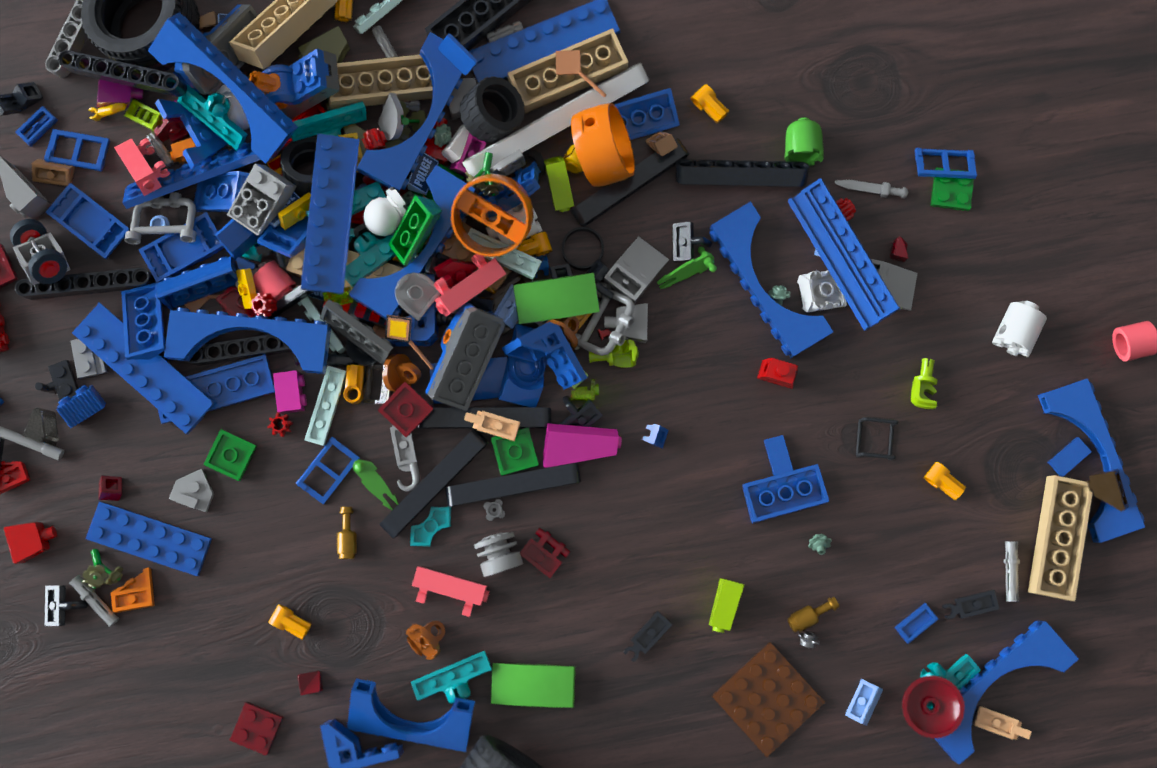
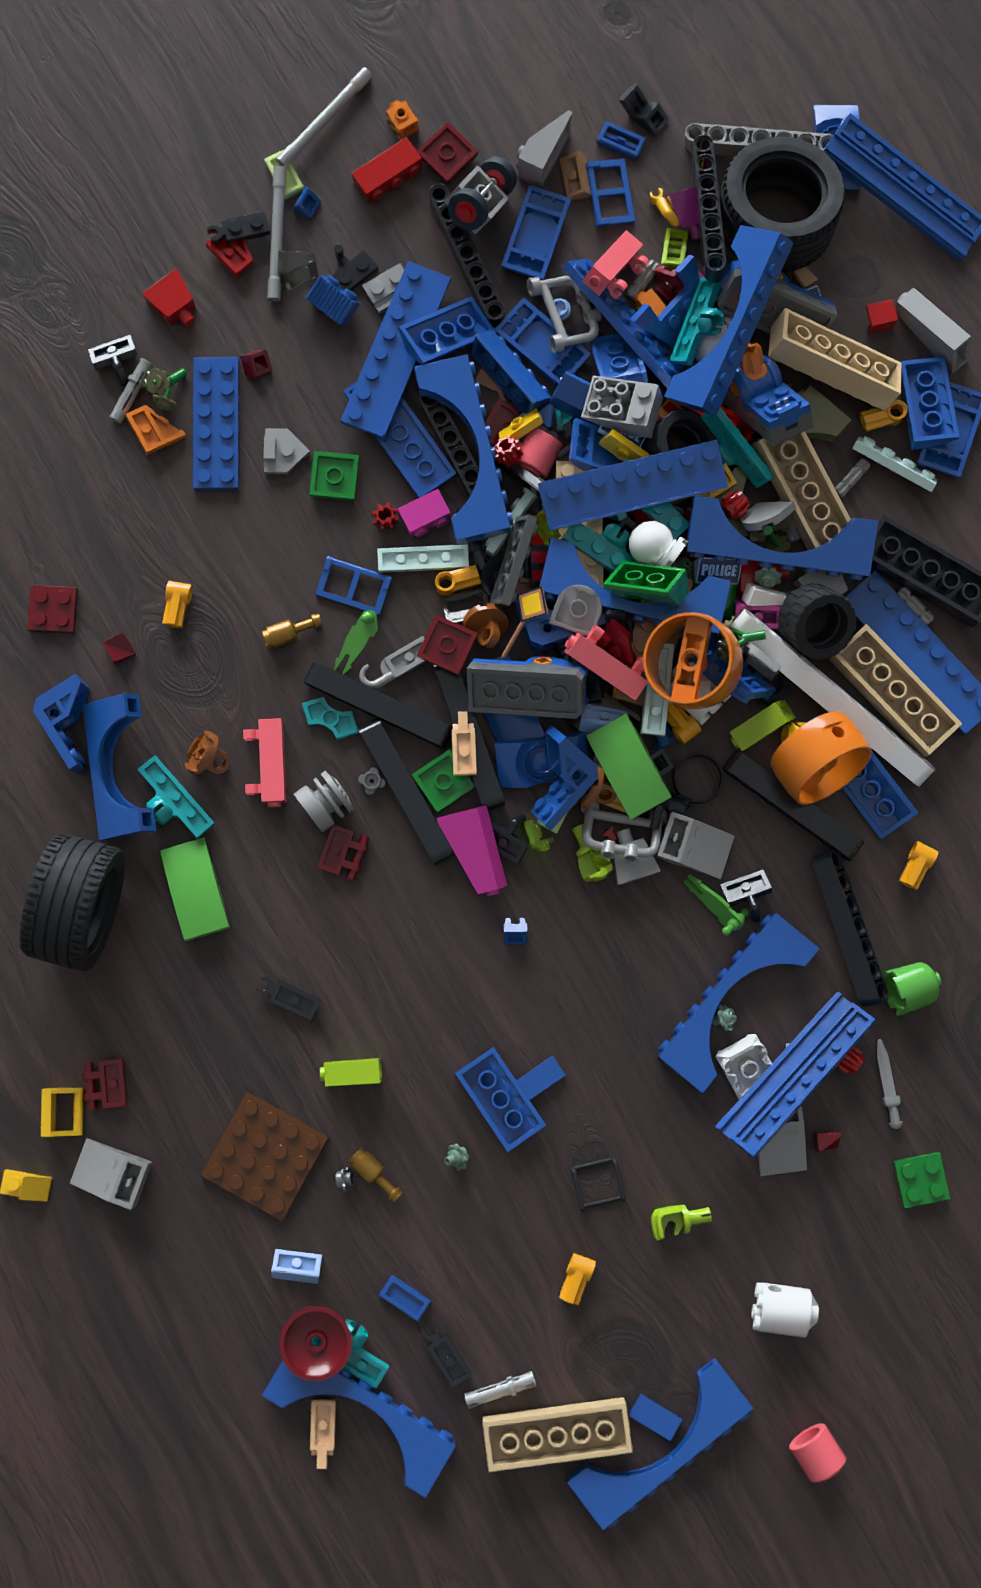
camera: 70 degrees right, 0 degrees up
blue slope [438,34,478,76] -> none
nougat piece [556,50,606,97] -> none
medium nougat slope [645,131,677,156] -> none
red torso [757,358,798,389] -> none
blue window [915,148,977,179] -> none
dark brown slope [1087,468,1129,511] -> none

